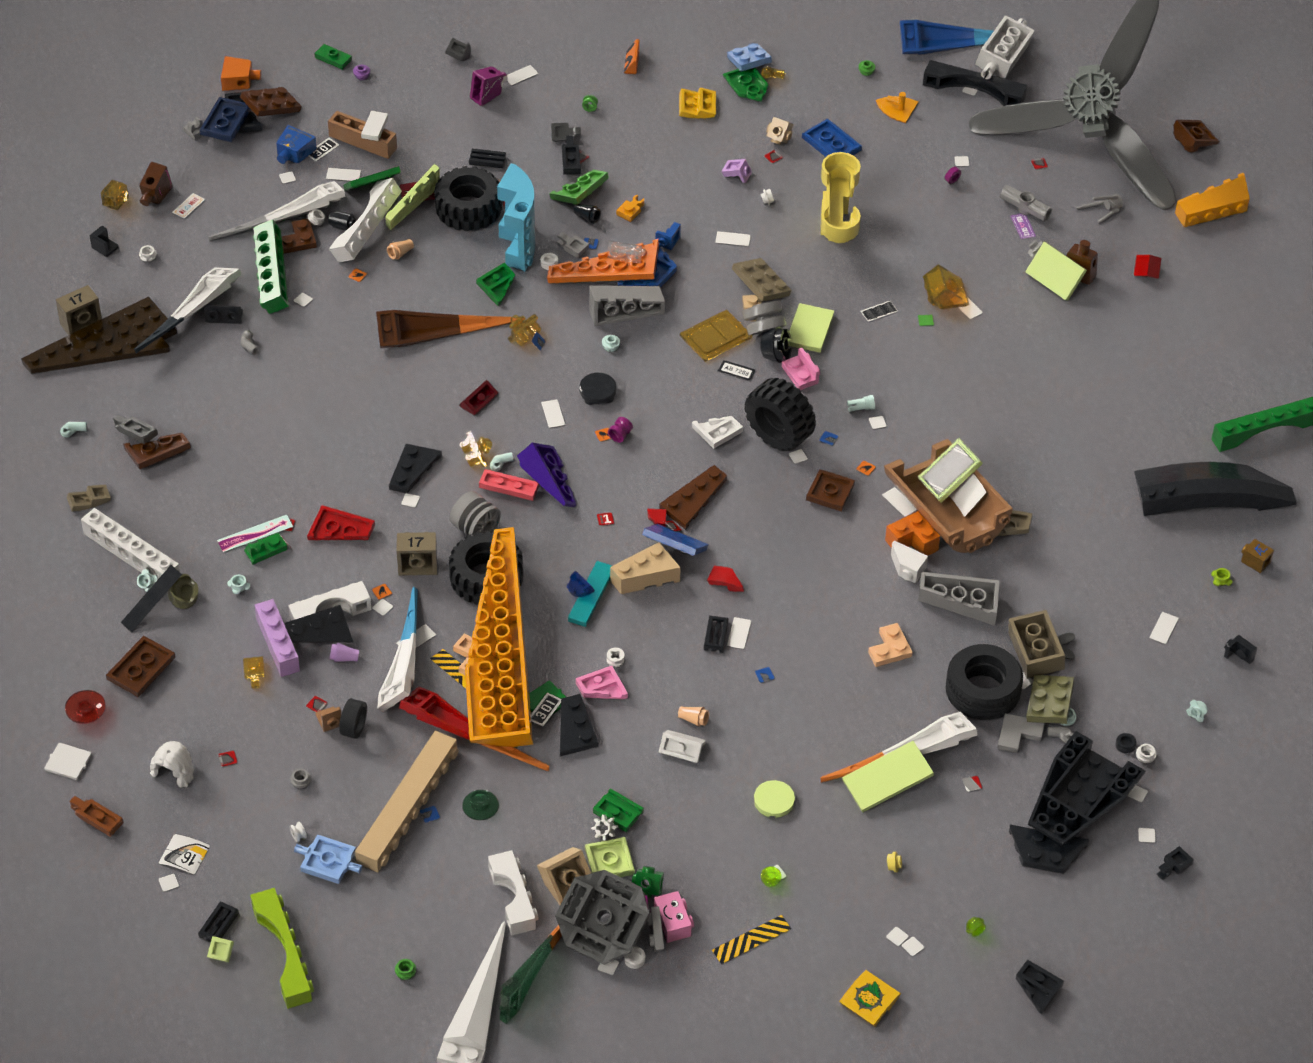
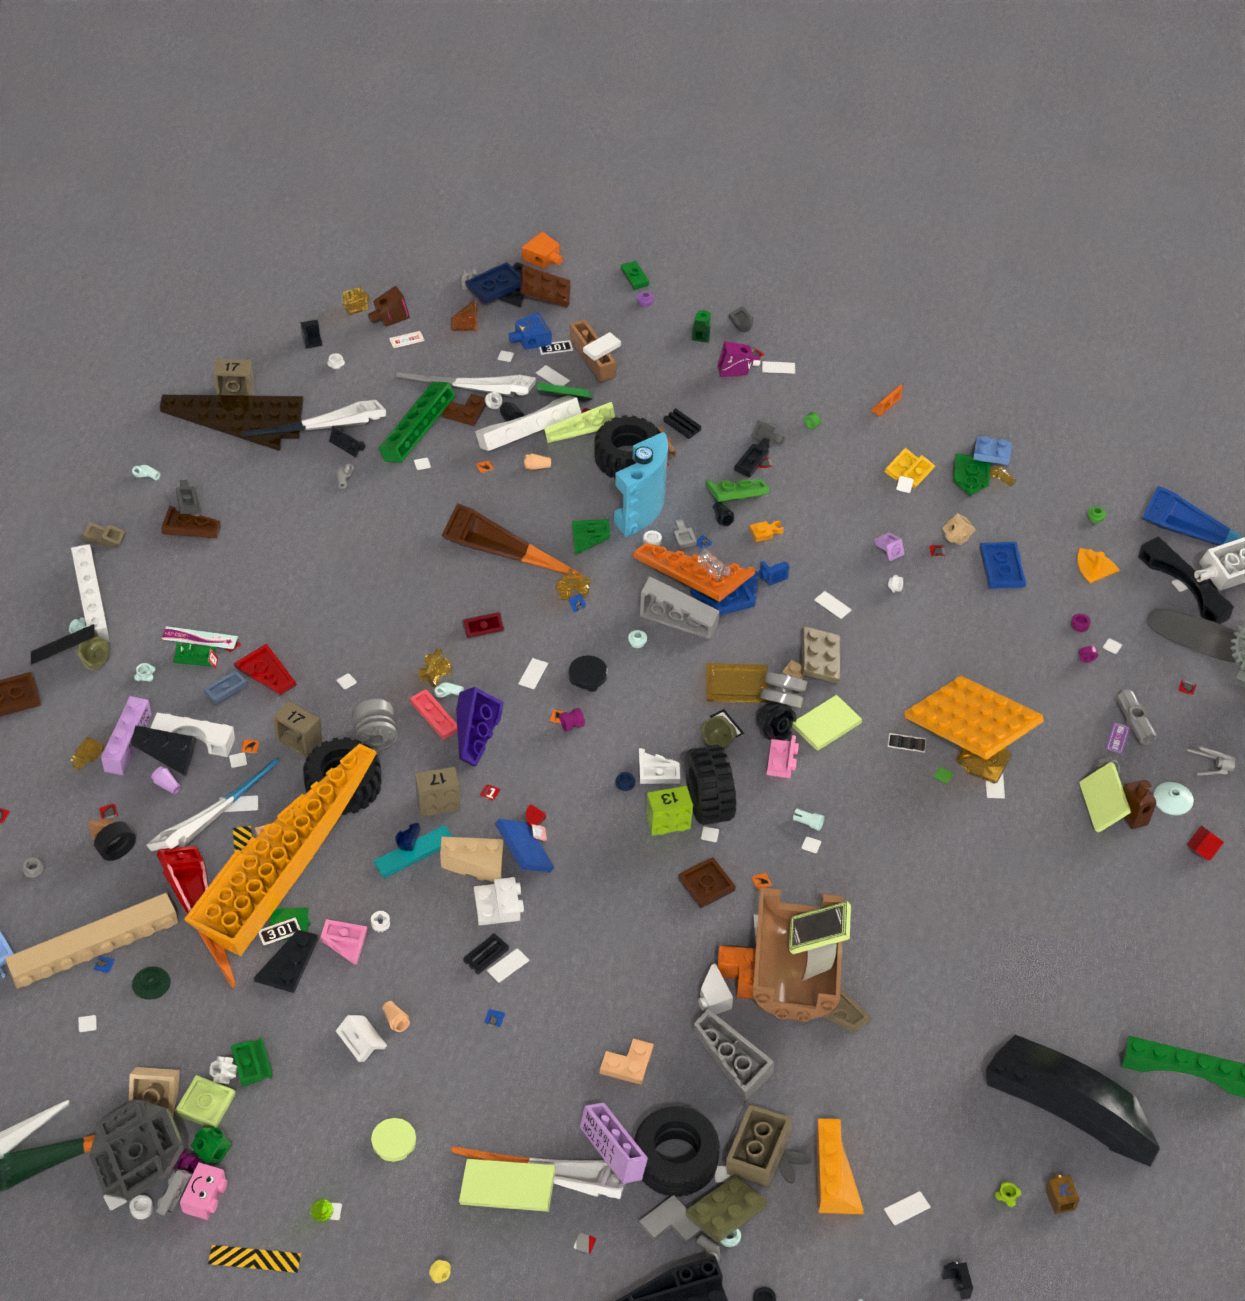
camera: 35 degrees right, 0 degrees up
black wing [389,444,442,493] -> none
white arch [488,850,538,936] -> none
reddish brown wing [659,465,727,530] -> none
red slope [707,566,744,592] -> none
blue sticker [819,431,838,446] -> none
light yellow piece [820,152,861,243] -> none
none -> white sticker [78,1015,97,1032]
none -> sand blue plate [203,670,248,705]
none -> dark tan brick [415,767,461,816]
none -> clear orange slope [451,299,478,331]
none -> white plate [474,877,524,926]
none -> lavender brick [580,1103,648,1184]
none -> dark blue plate [615,772,635,791]
none -> tile [635,446,653,464]
none -> lime brick [646,786,693,836]
none -> dark green leg [692,310,711,343]
none -> olive hair [701,716,737,749]
none -> light orange wedge [816,1119,864,1214]
none -> white sticker [896,476,913,493]
none -> light orange plate [904,676,1044,760]
none -> magenta tile [1071,614,1091,632]
none -> light aqua dish [1153,782,1194,815]

